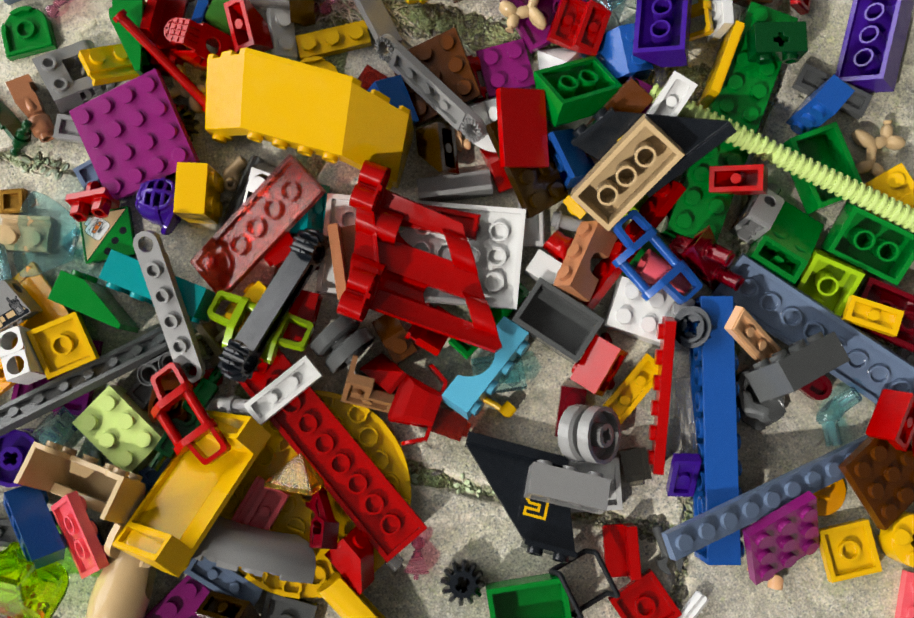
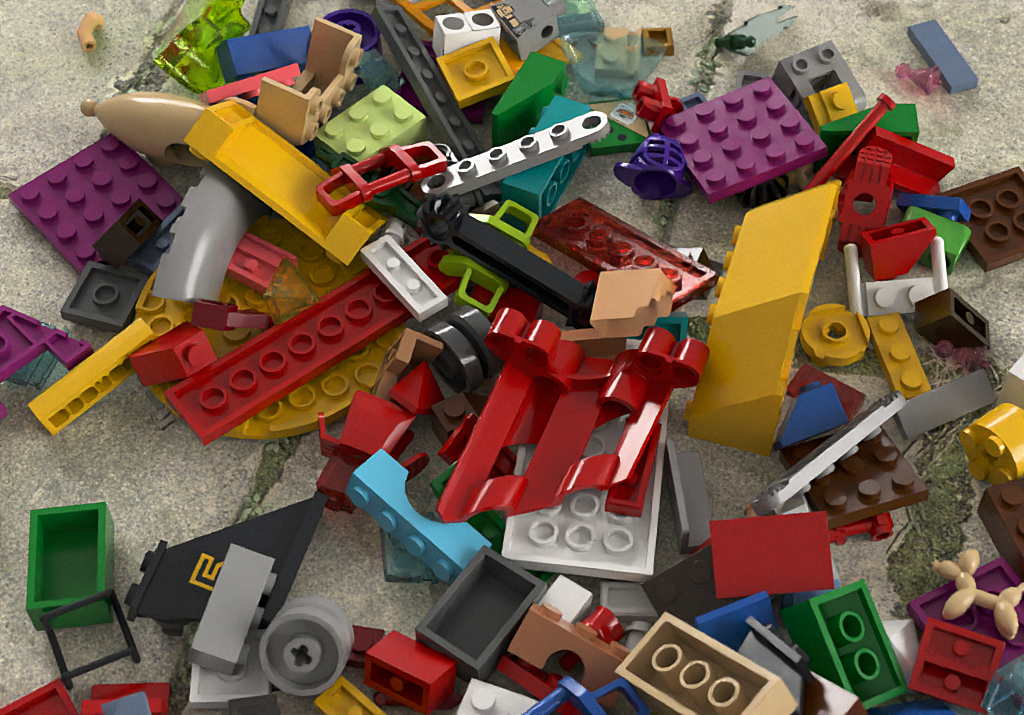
camera: 90 degrees right, 30 degrees down
green tile [1,6,58,61] -> none
nougat piece [5,74,55,143] -> none
yellow brick [173,162,224,224] -> none
tan arm [223,155,248,191] -> none
clear pink piece [404,536,429,580] -> none
dark brown slope [416,122,459,175] -> none
black gear [441,559,485,606] -> none
magenta plate [476,38,535,99] -> none
yellow hand [483,396,516,418] -> none
none -> light nougat piece [590,268,675,338]

